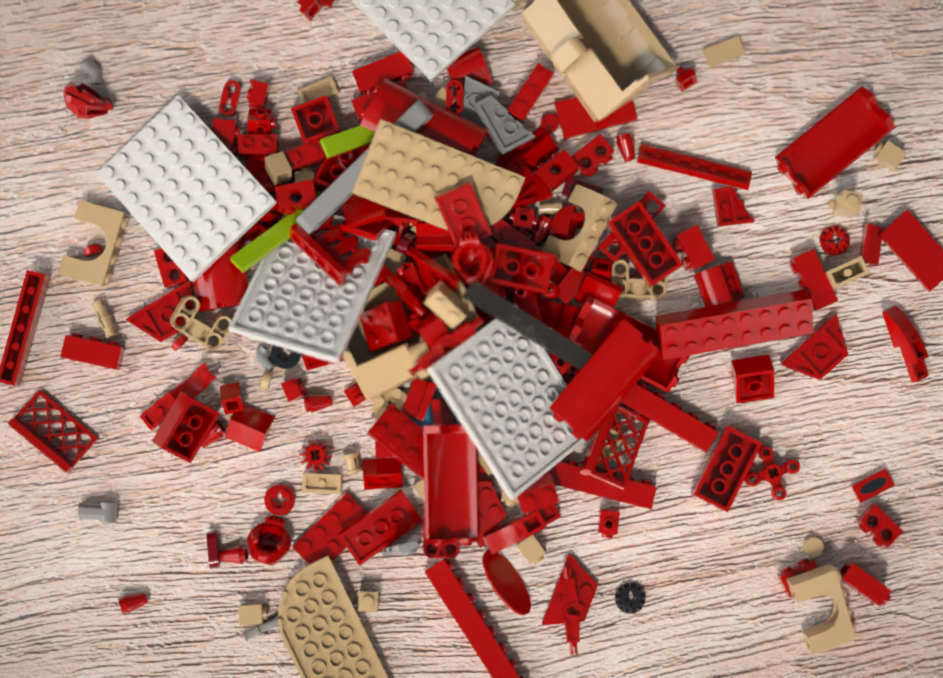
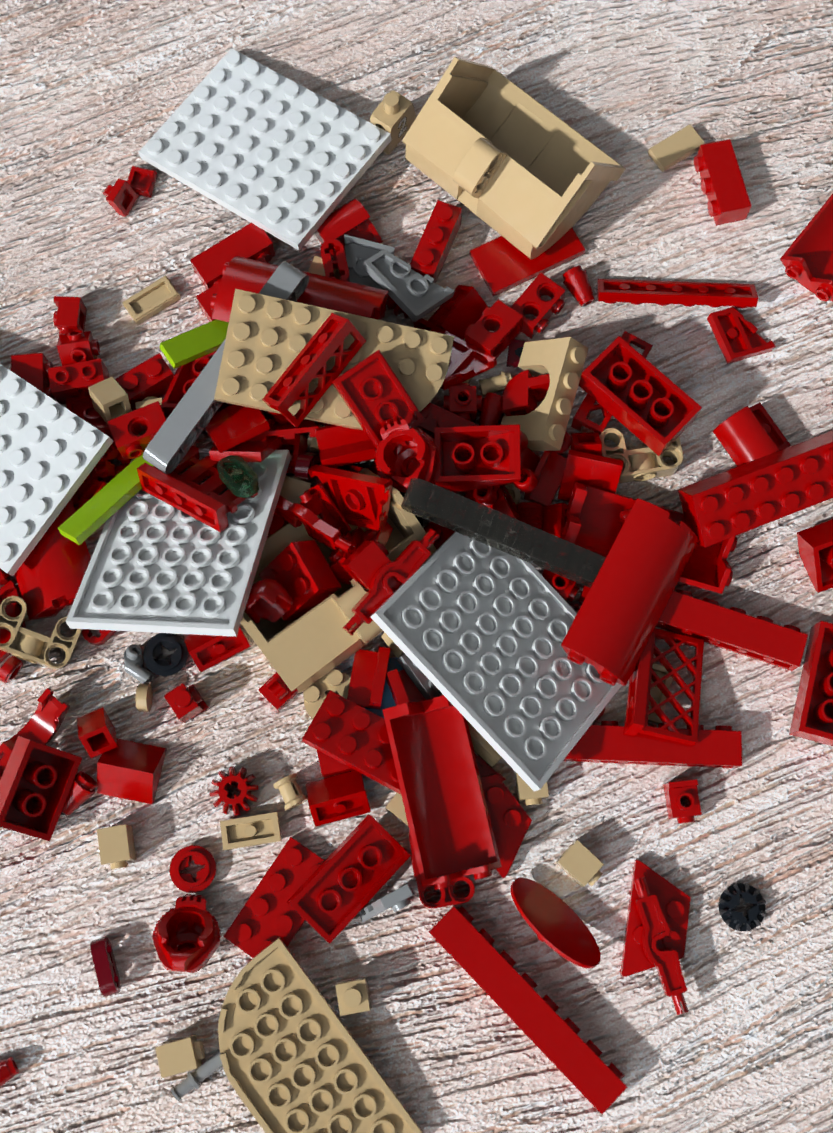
camera: 10 degrees left, 10 degrees down
red beam [219,80,242,117] -> none
red cone [219,545,249,564] -> none
red brick [291,95,340,144] -> none
red cone [303,395,333,414] -> none
tan brick [424,281,469,329] -> none
red slope [483,504,561,554] -> none
red slope [517,471,560,514] -> none
red tile [540,114,560,133] -> none
red brick [672,225,715,273] -> none
red tile [675,66,697,92] -> none
none -> tan brick [97,824,137,870]
none -> clear green plate [217,456,260,498]
none -> red hair [244,578,293,624]
none -> red fence [262,313,366,427]
none -> red brick [694,139,752,226]

